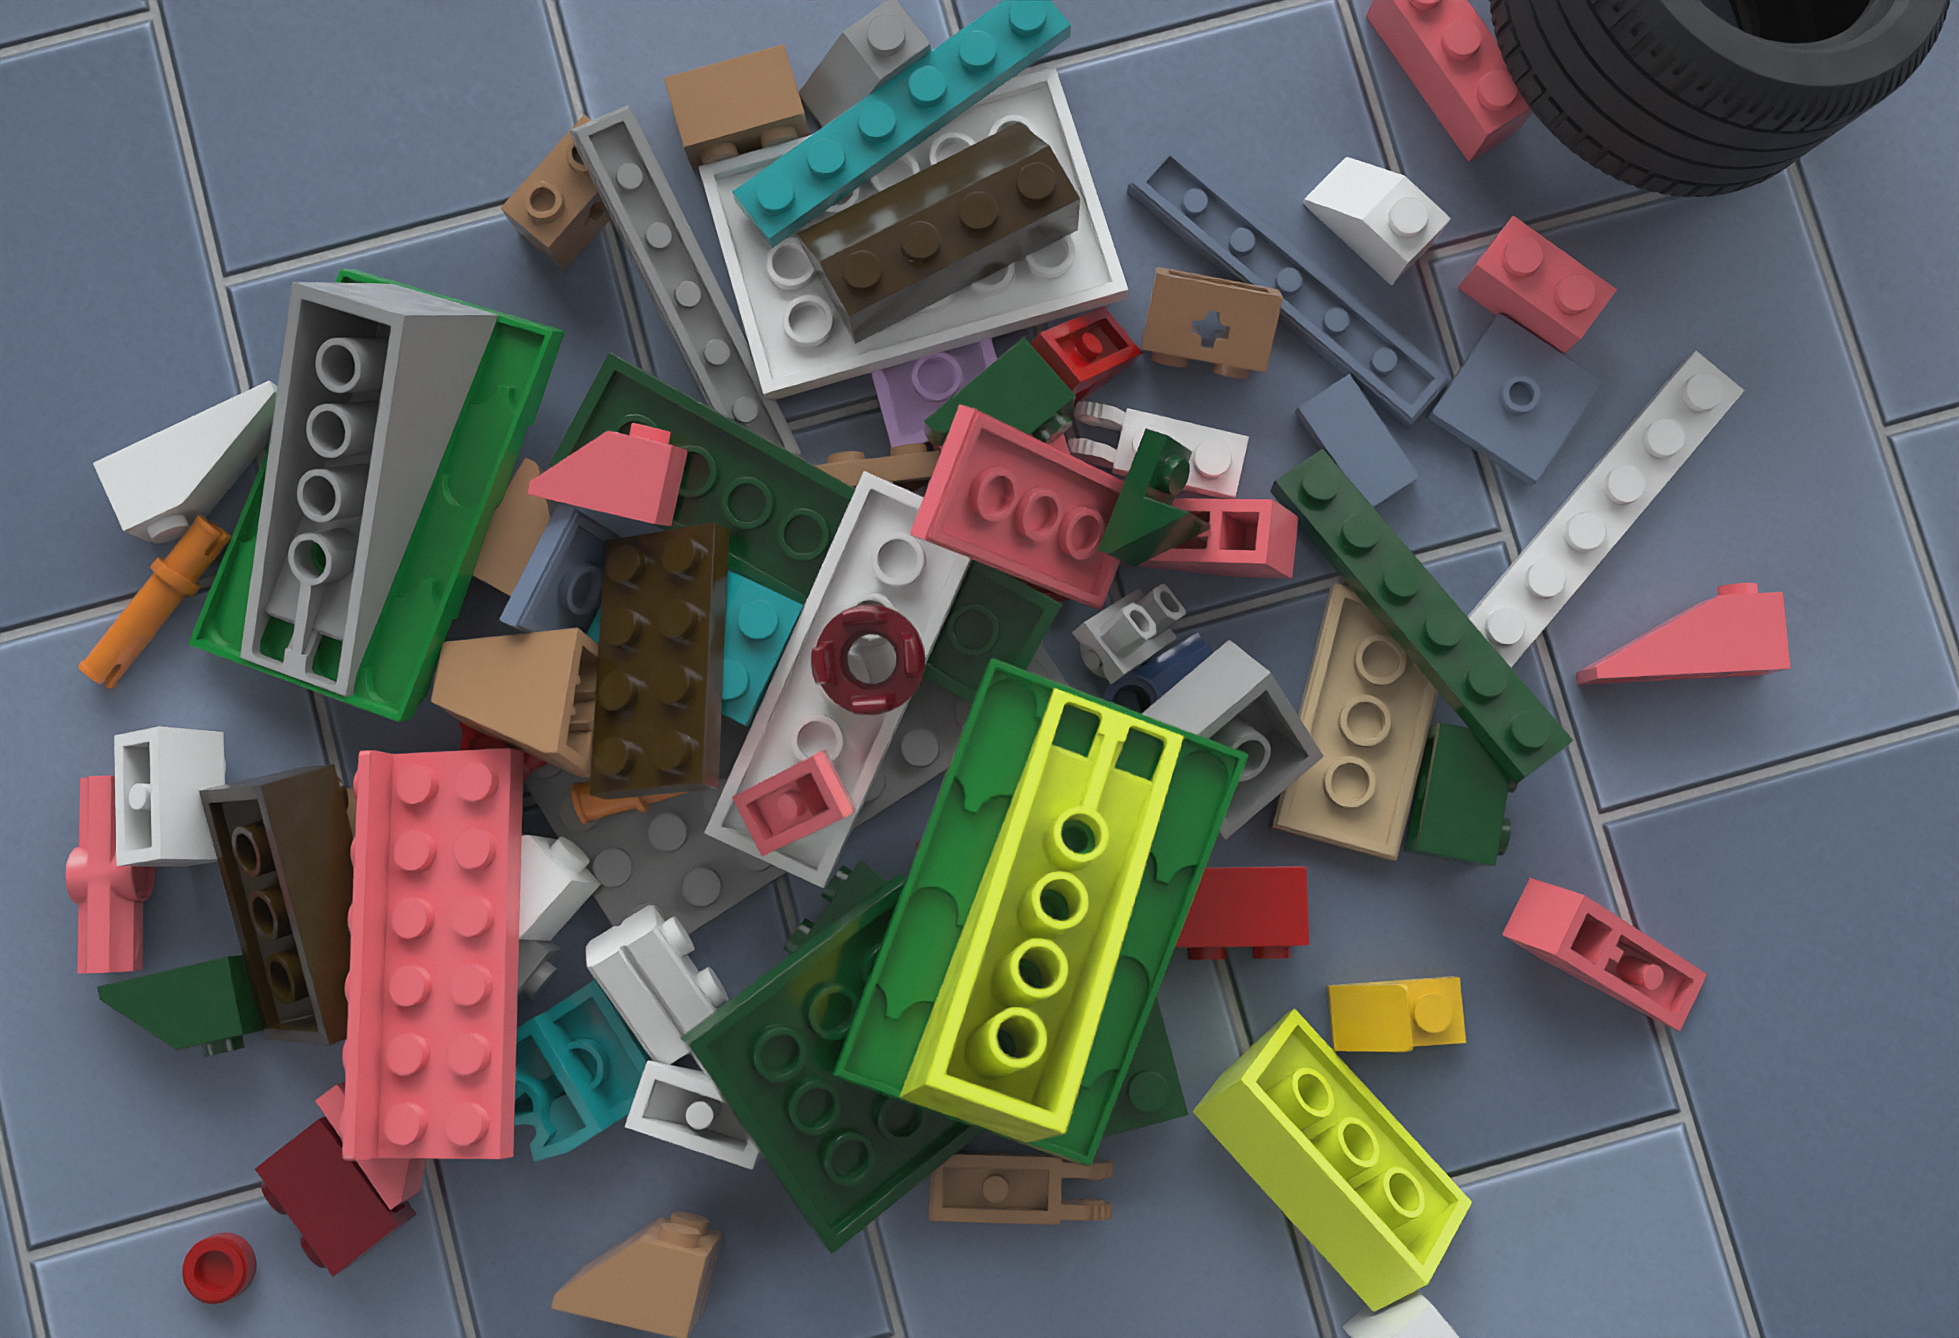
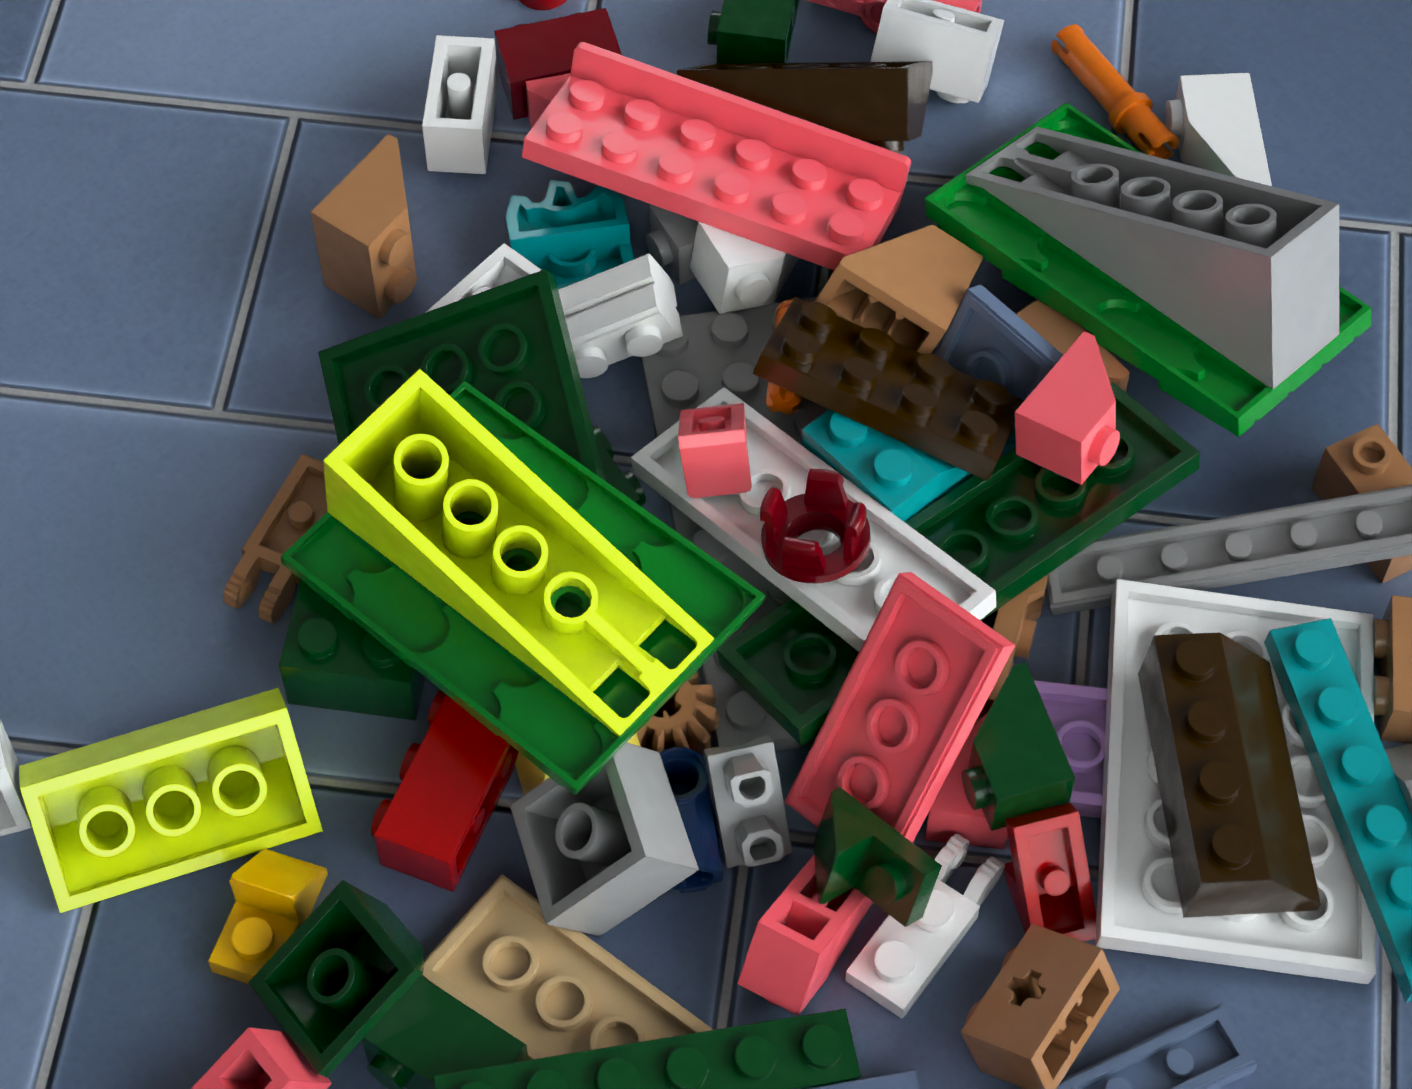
camera: 115 degrees right, 25 degrees down
none -> dark green slope [248,880,423,1078]
none -> white brick [422,35,498,174]

